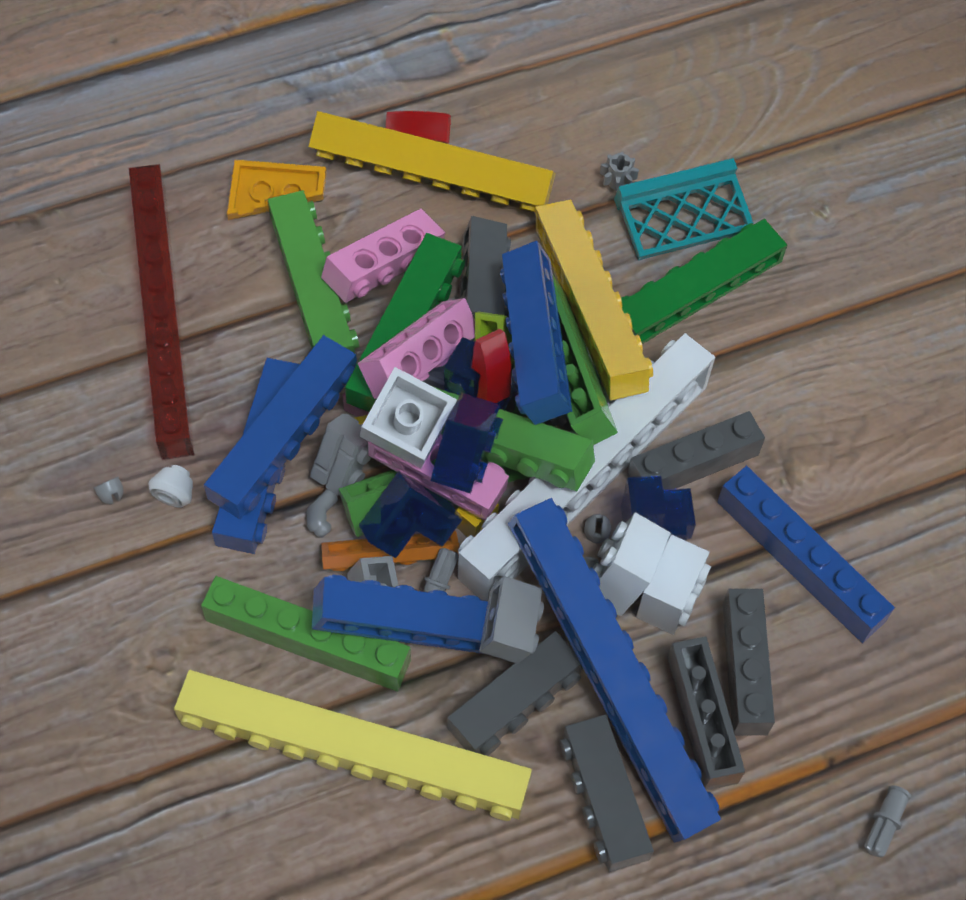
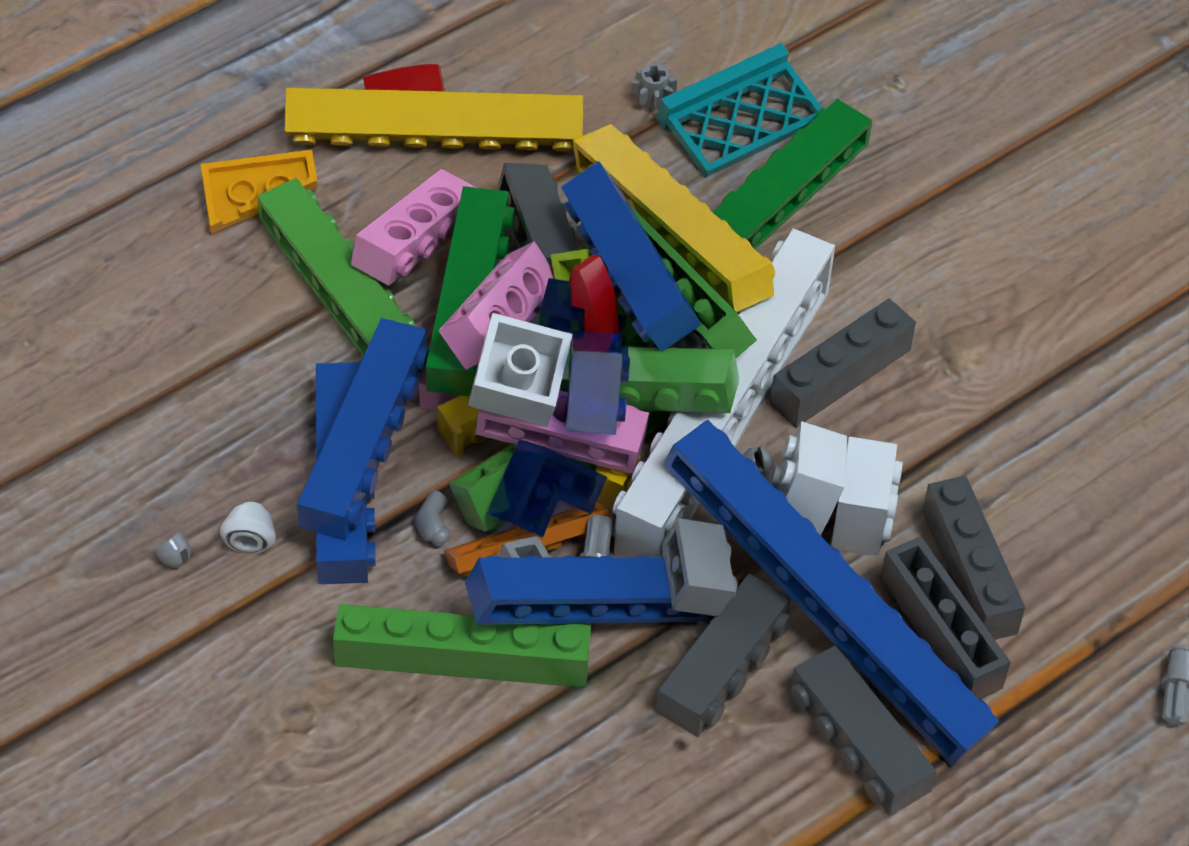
camera: 15 degrees left, 10 degrees down
clear red brick [129,164,195,460] -> none
light yellow brick [174,670,532,821] -> none
light grey brick [310,413,371,496] -> none
clear blue brick [621,476,696,541] -> none
blue brick [717,465,895,644] -> none

